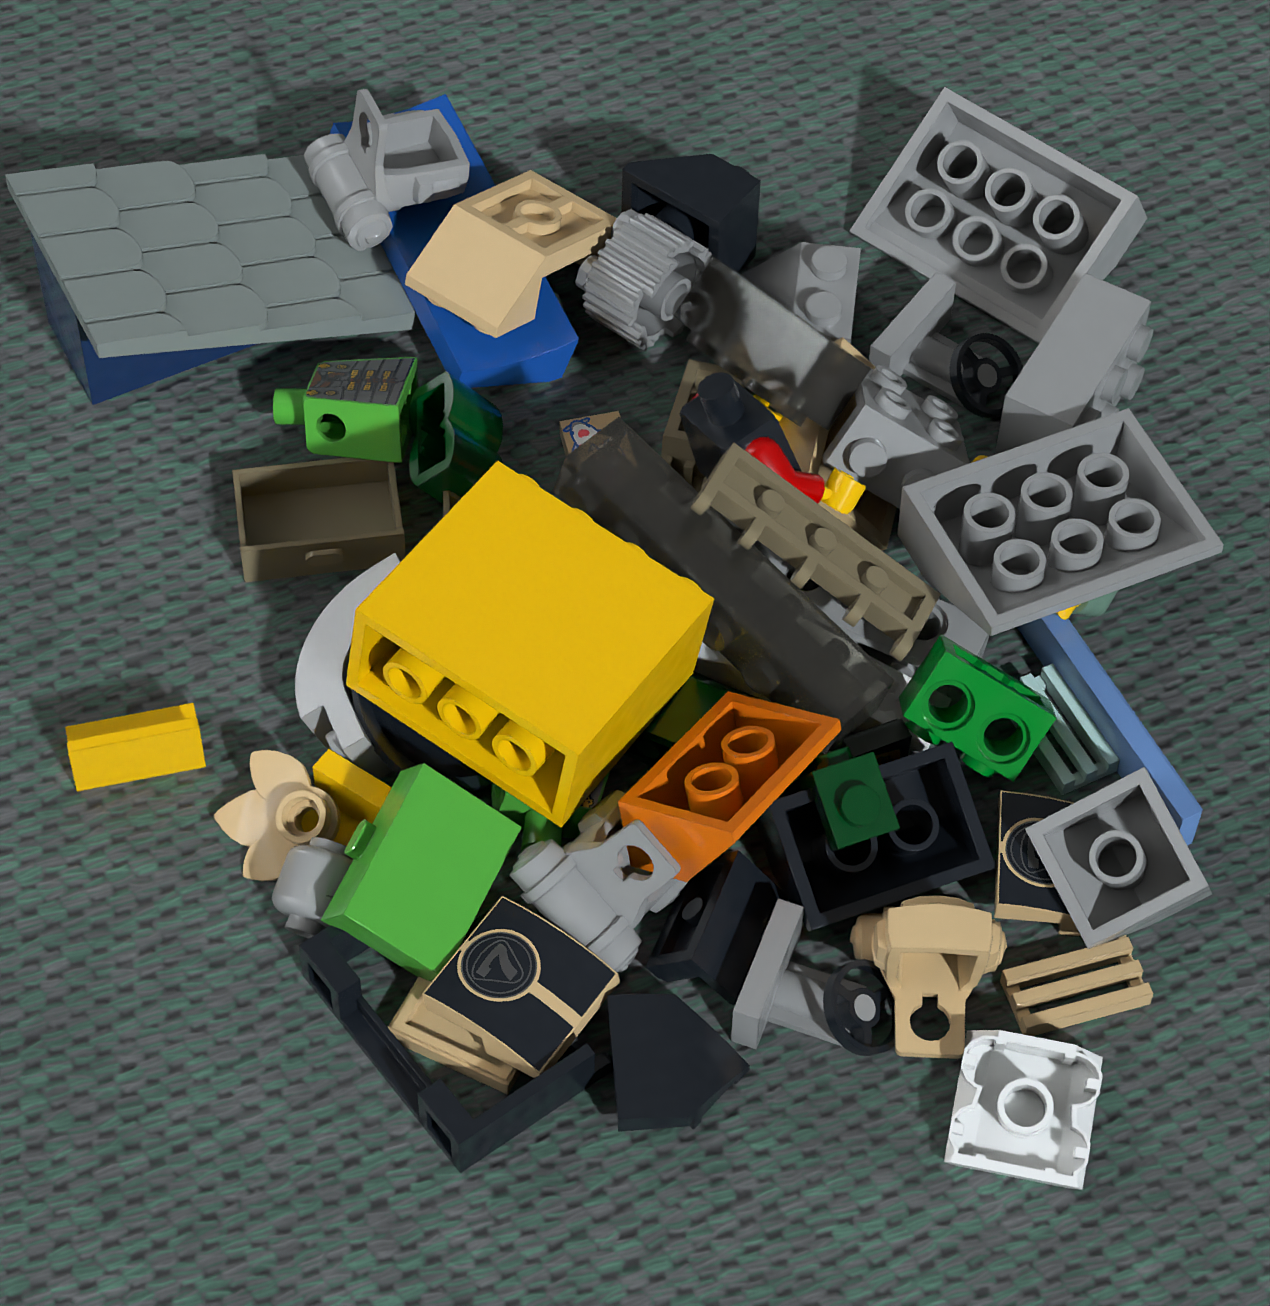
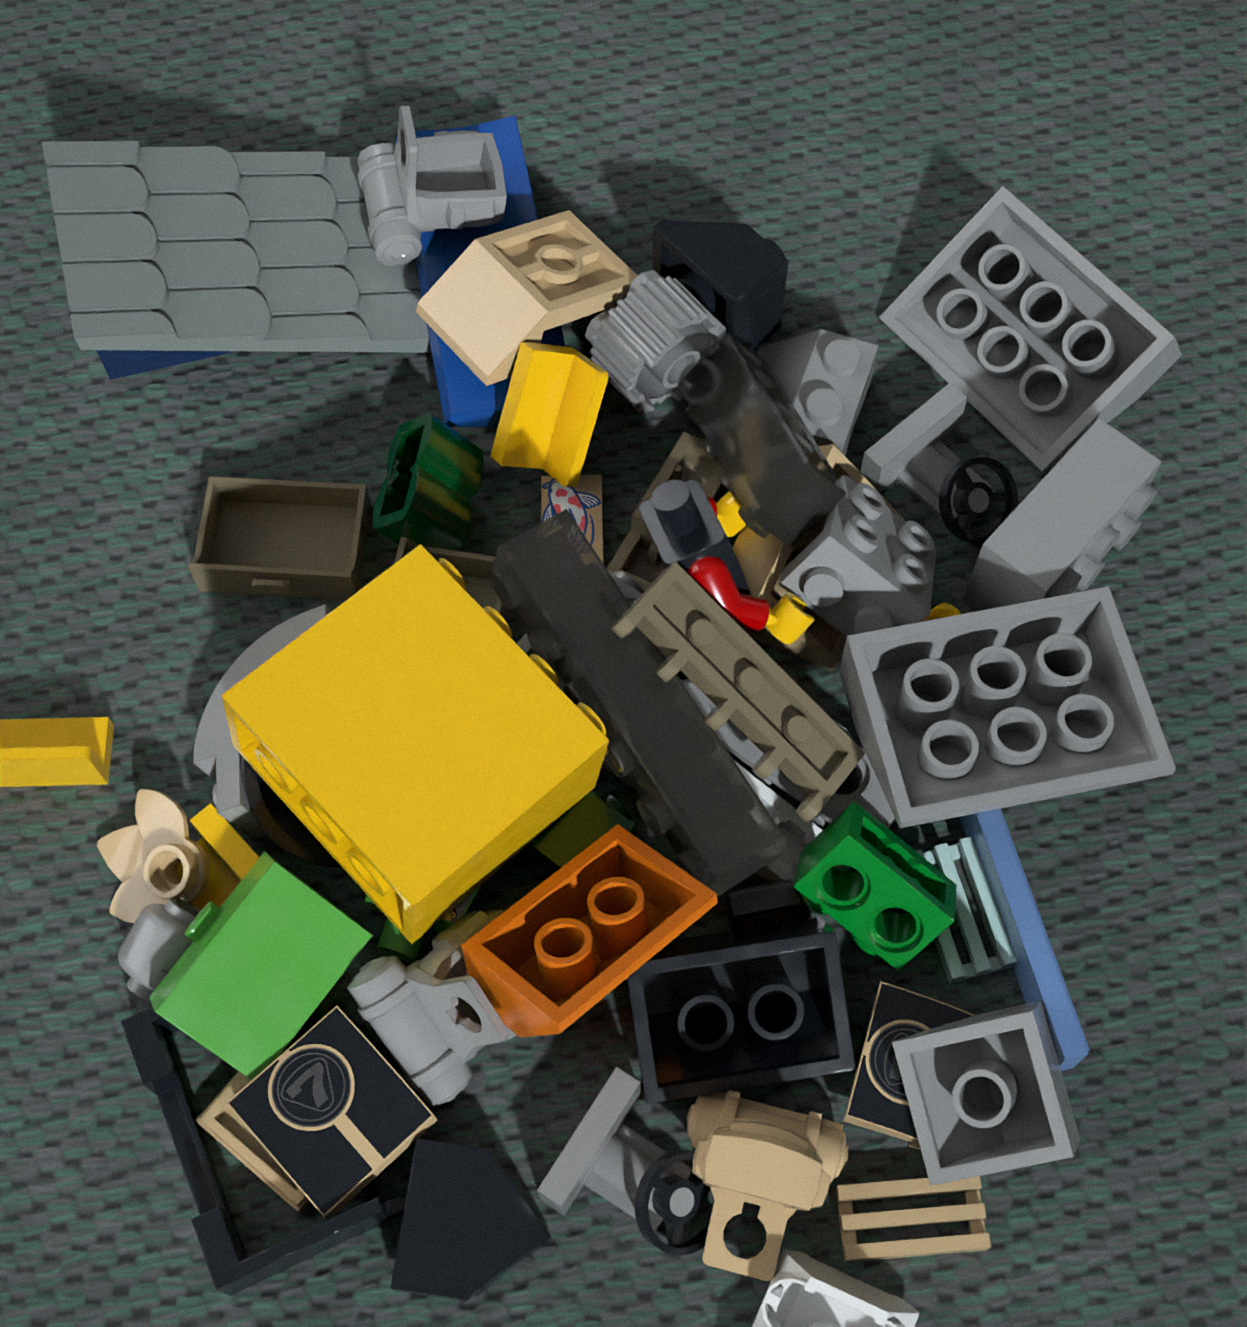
camera: 15 degrees right, 10 degrees up
bright green torso [273,357,419,462] -> none
black panel [645,850,788,1005] -> none
dark green bracket [784,747,900,851] -> none
none -> yellow panel [490,341,608,487]

